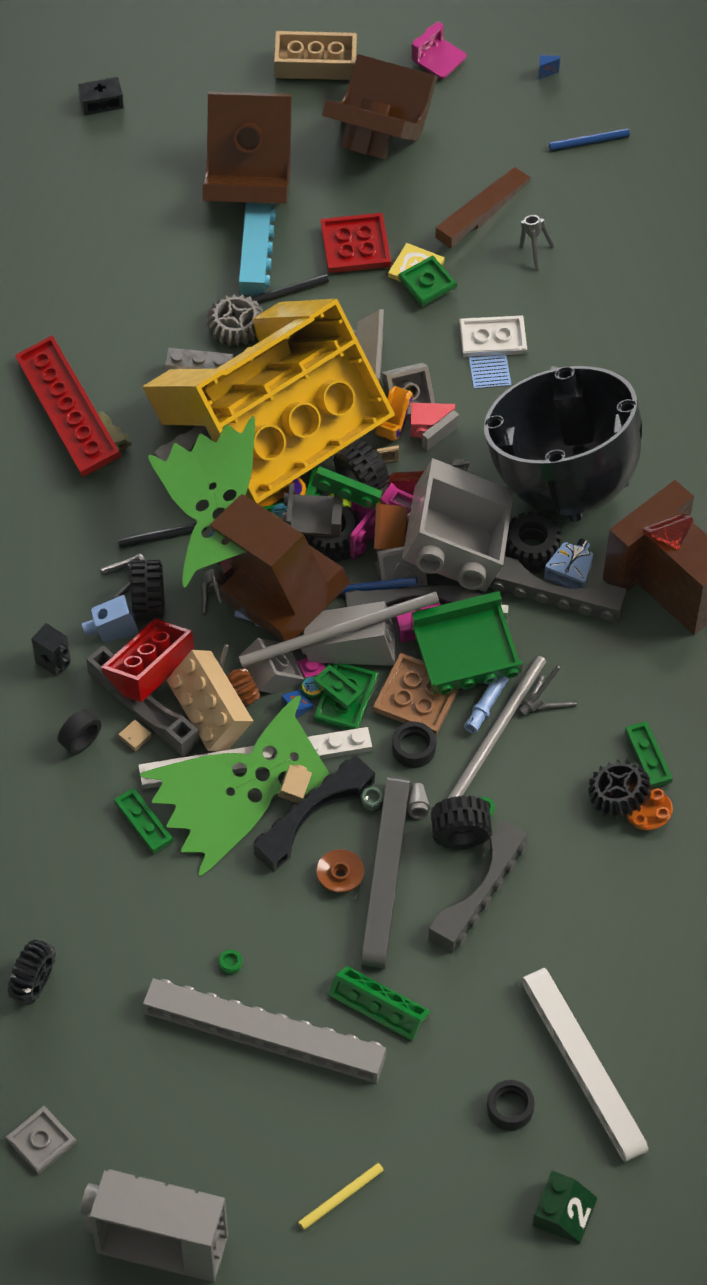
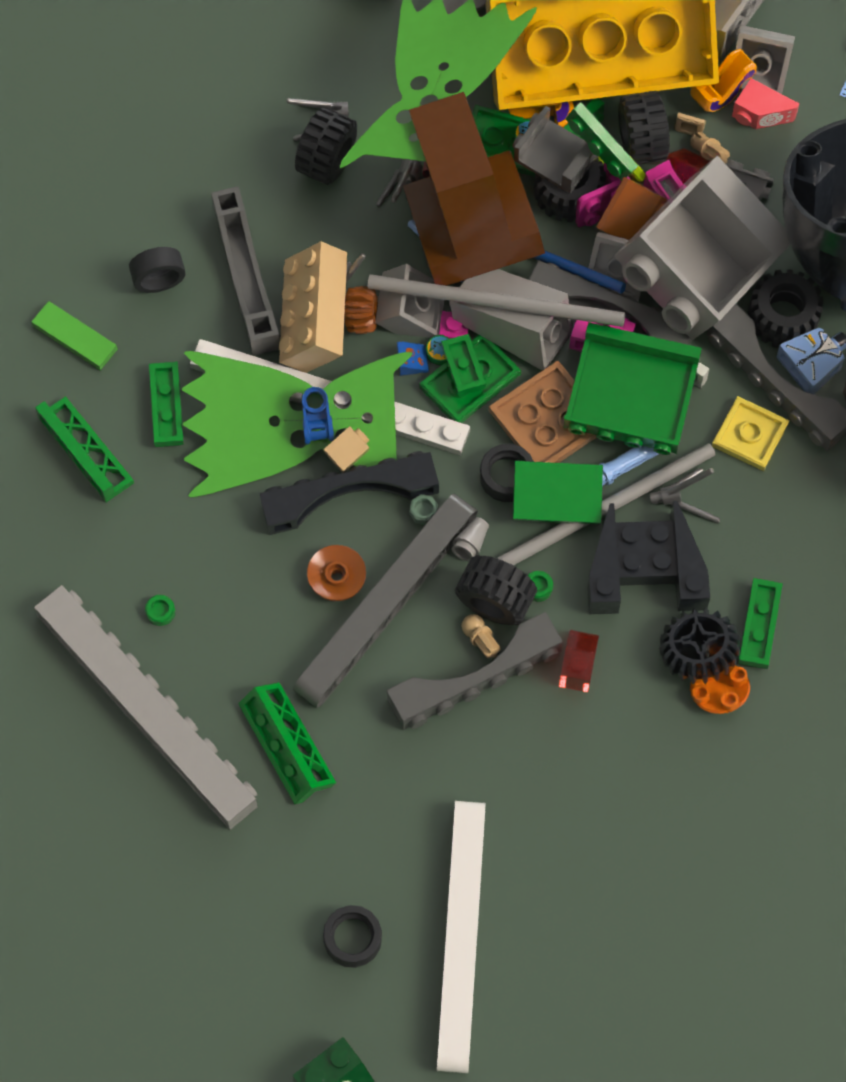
camera: 30 degrees right, 10 degrees up
black brick [31,623,71,676] -> none
light blue torso [82,595,138,642] -> none
red slope [101,619,195,702] -> none
black bar [118,523,207,548] -> none
tan tile [119,720,152,752] -> none
light yellow bar [298,1163,384,1230] -> none
light grey tile [422,410,459,451] -> none
none -> bright green tile [31,301,118,371]
none -> green fence [35,396,134,503]
none -> blue piece [302,387,334,445]
none -> tan axle [461,614,501,658]
none -> green tile [512,461,603,525]
none -> clear red slope [559,630,599,692]
none -> black wedge [587,501,710,615]
none -> tan axle [690,132,730,164]
none -> light yellow tile [712,396,790,471]

